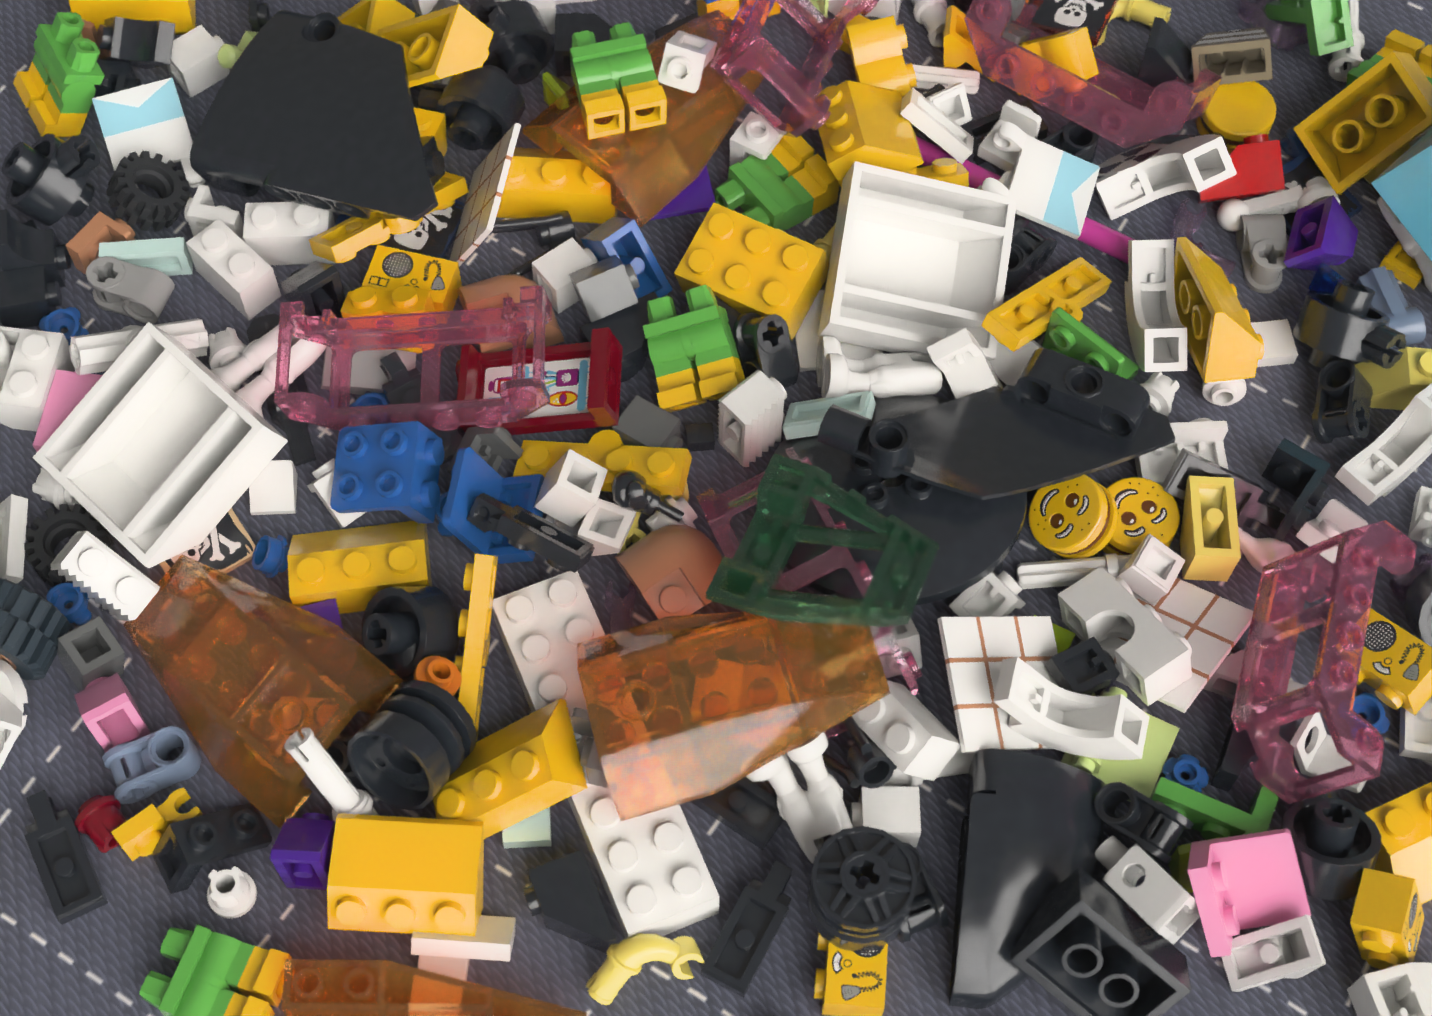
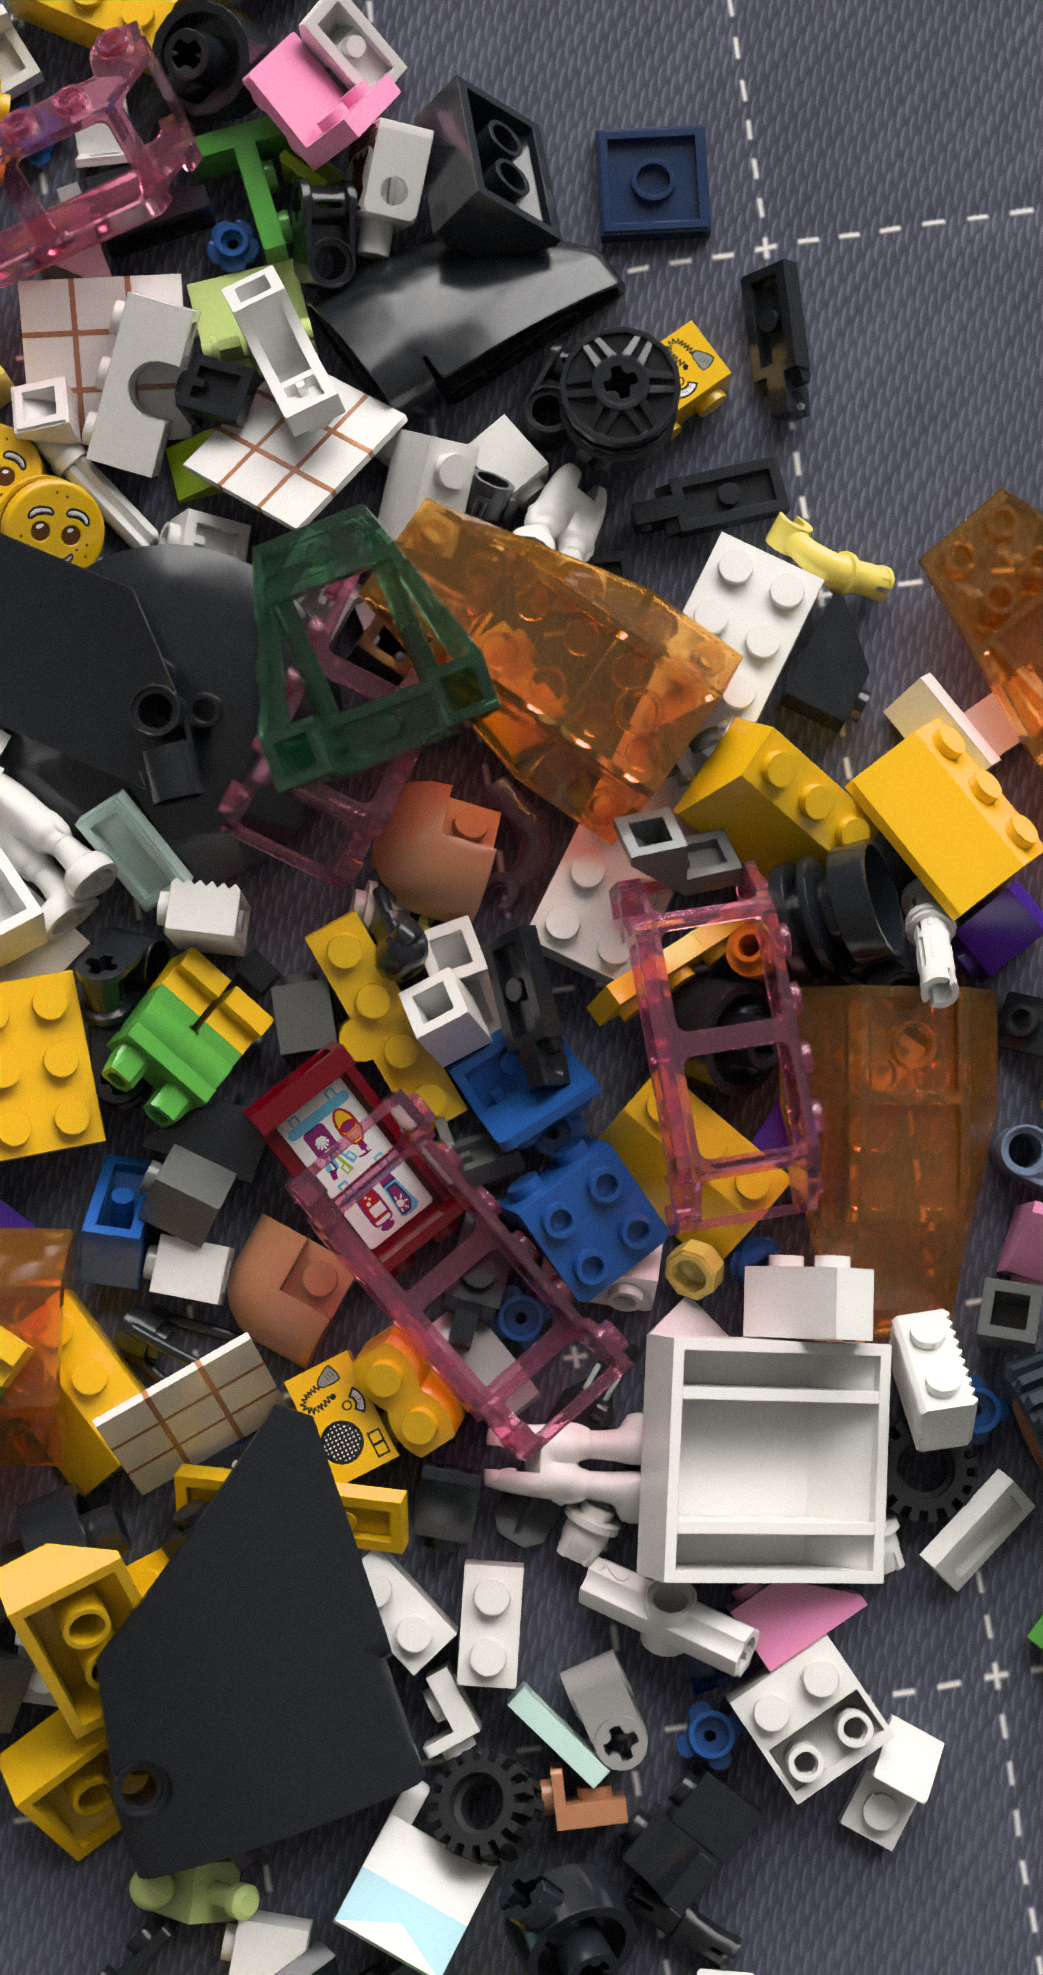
camera: 130 degrees left, 20 degrees up
none -> clear pink windscreen [608,861,825,1236]
none -> dark grey slope [613,806,743,896]
none -> light yellow tile [665,1239,725,1301]
none -> white brick [743,1255,874,1341]

